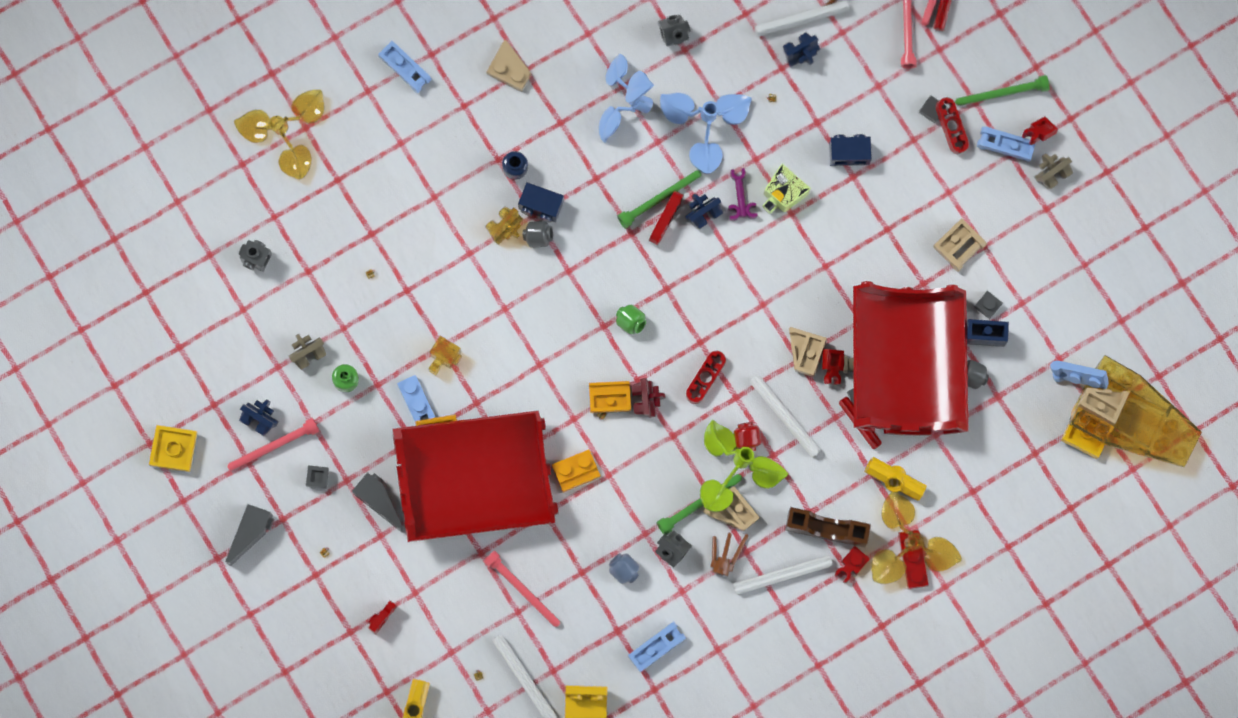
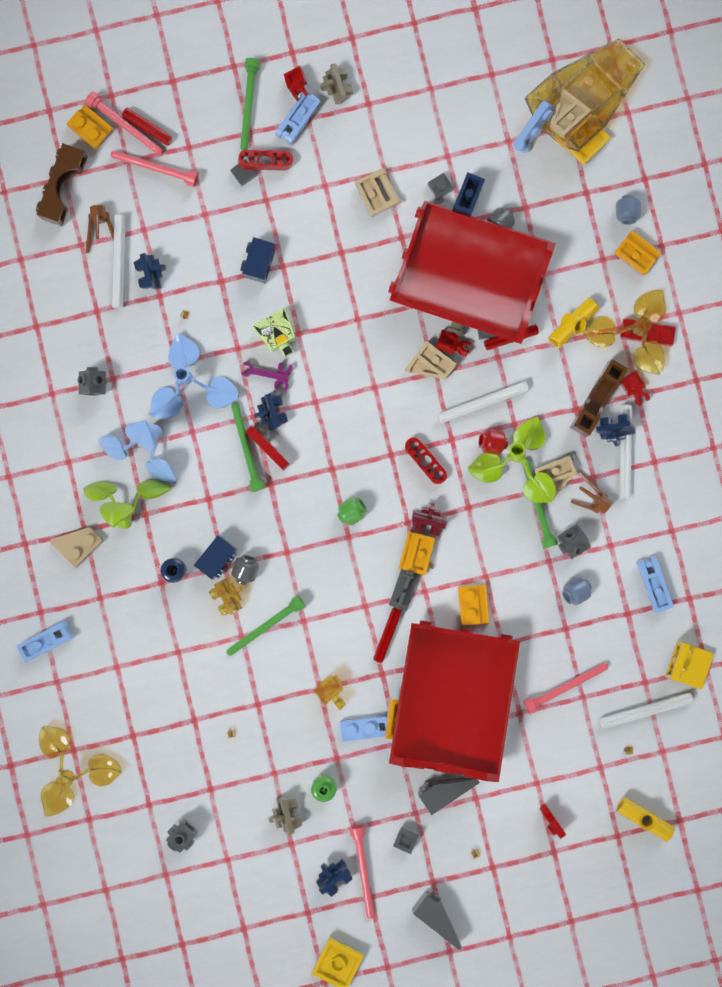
camera: 70 degrees left, 10 degrees up
none -> lime plant [83,480,171,529]
none -> bright green piece [226,595,306,656]
none -> red axle [373,607,402,663]
none -> dark grey hinge [389,569,419,611]
none -> dark blue hips [596,414,636,447]
none -> light orange plate [614,230,662,276]
none -> sand blue head [615,194,641,225]

